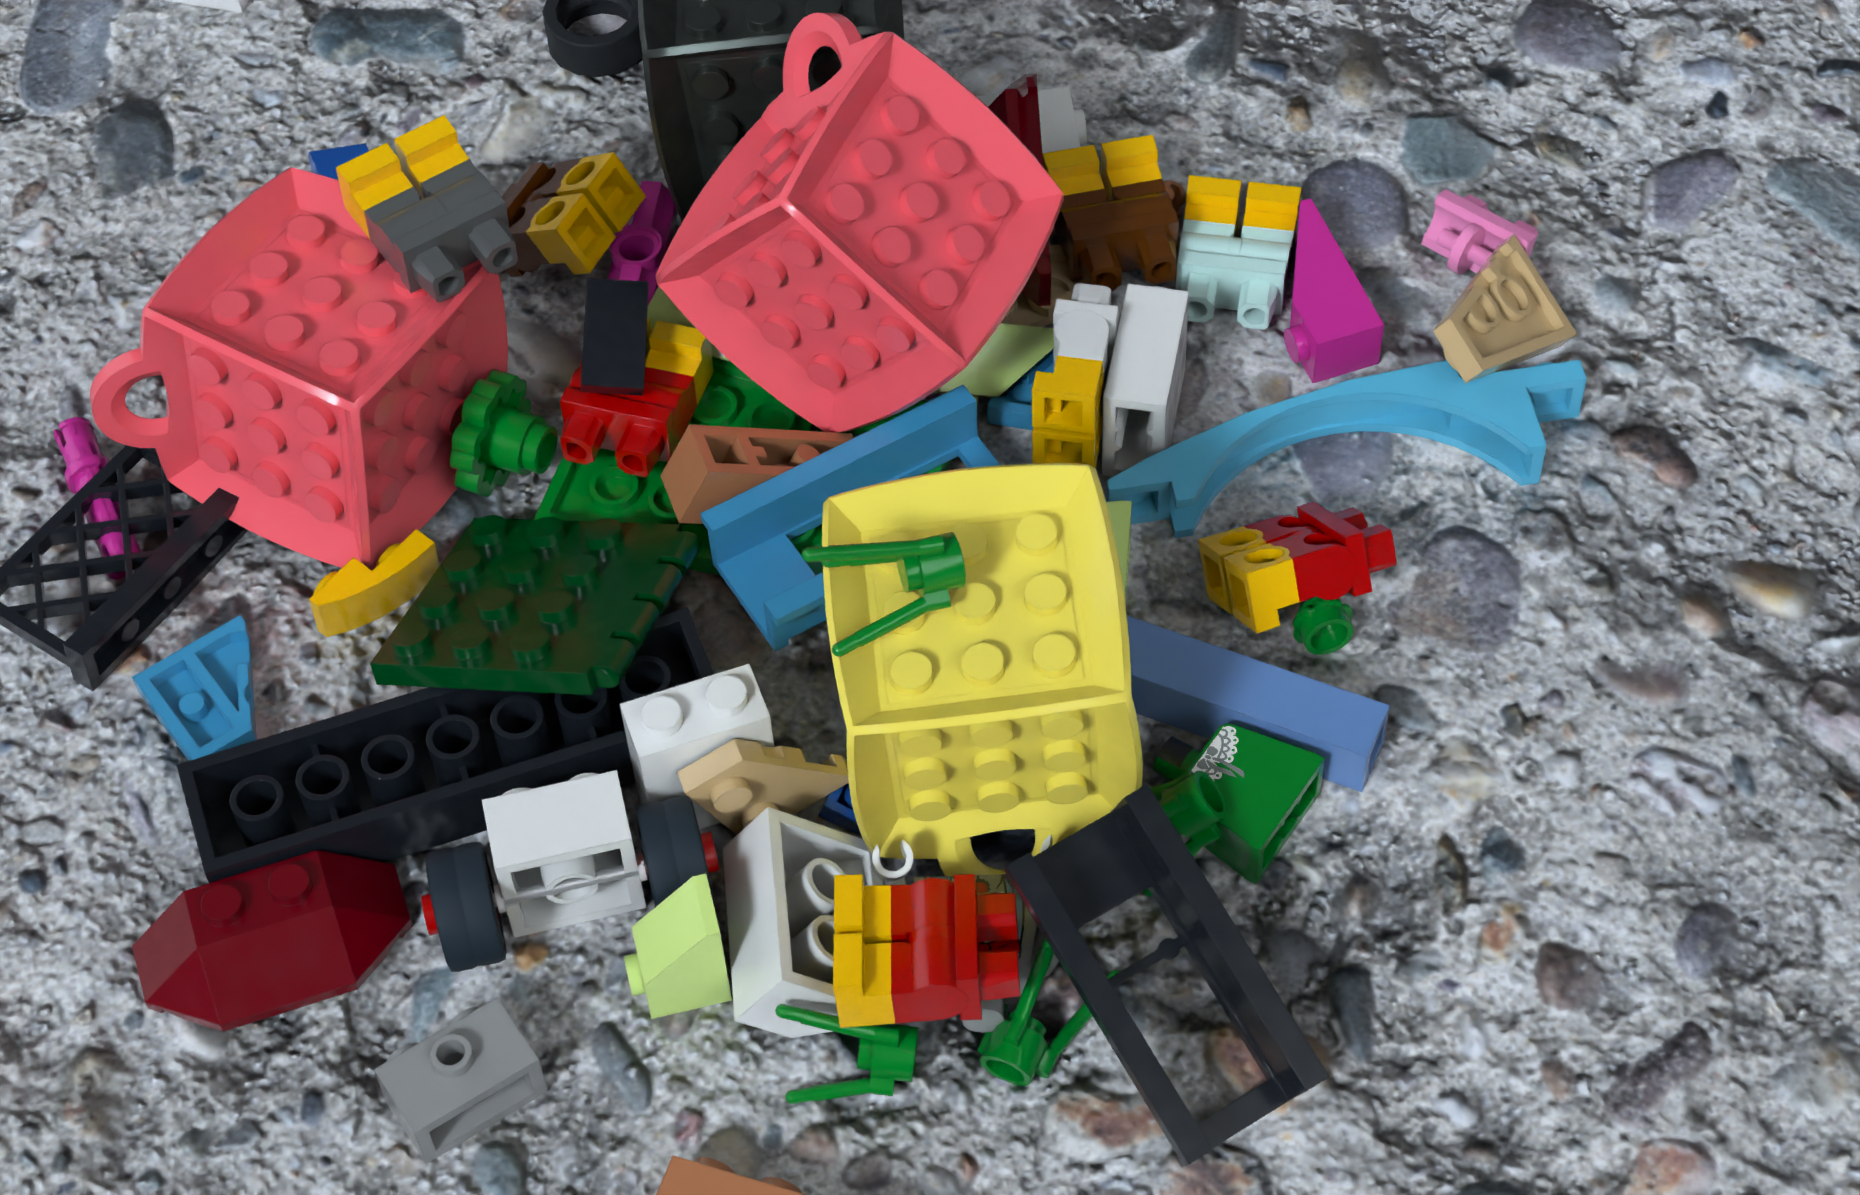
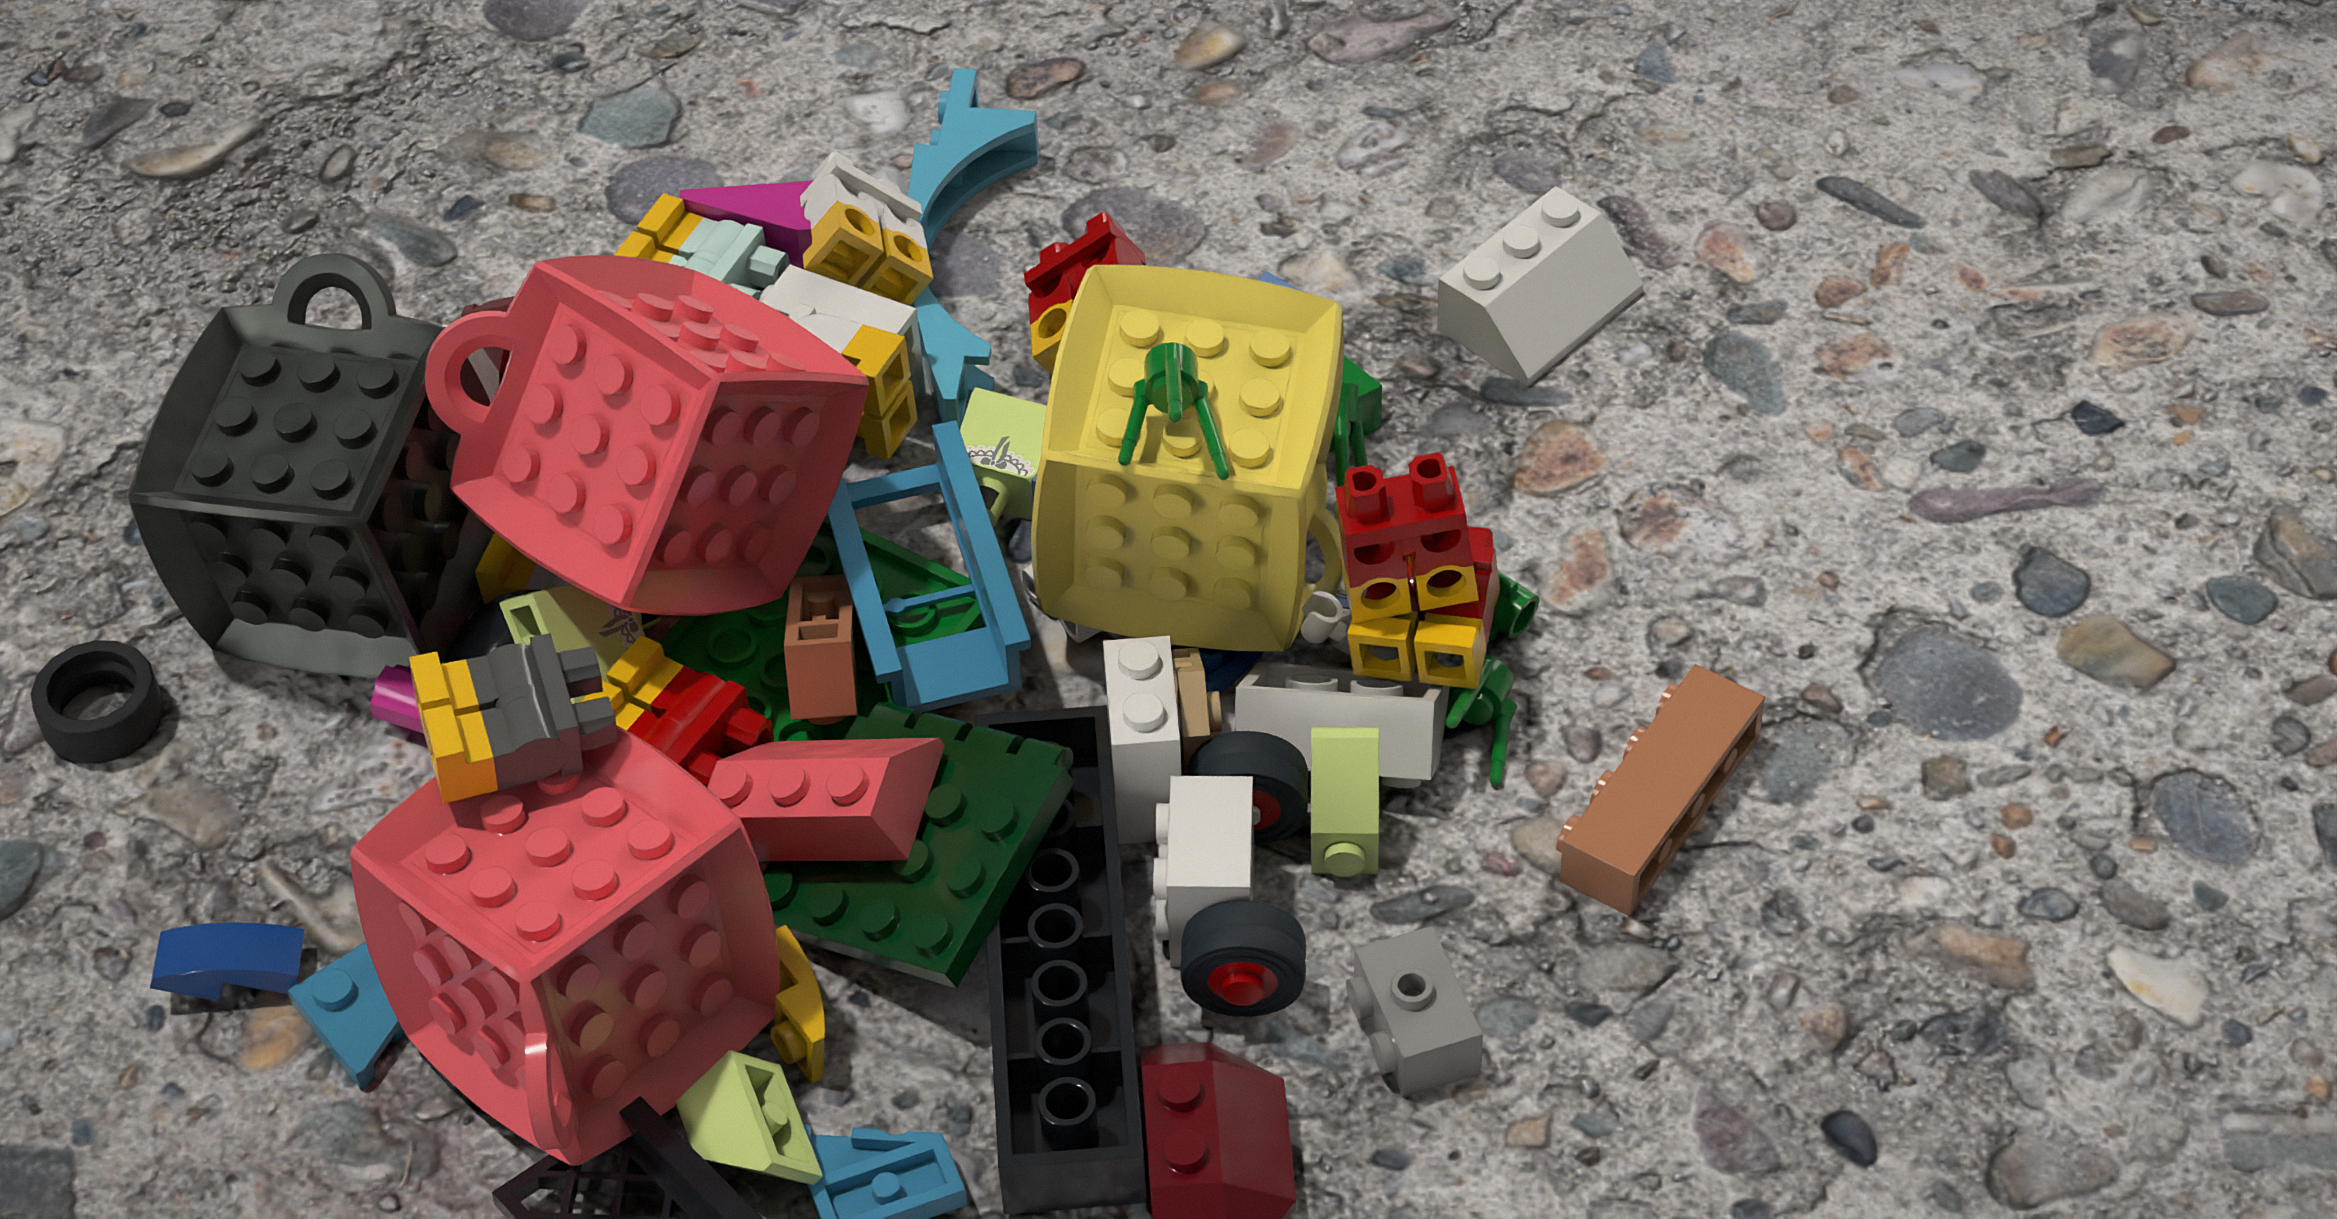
camera: 75 degrees left, 5 degrees down
yellow hips [502,152,646,277] -> none
black slope [580,278,648,396] -> none
black piece [1004,784,1329,1167] -> none
bright pink hips [1421,189,1538,275] -> none
tan wing [1433,234,1578,384] -> none
none -> yellowish green slope [675,1050,823,1185]
none -> coral slope [707,738,945,861]
none -> yellow hips [800,151,934,306]
none -> red hips [1335,452,1479,623]
none -> white slope [1437,186,1644,387]

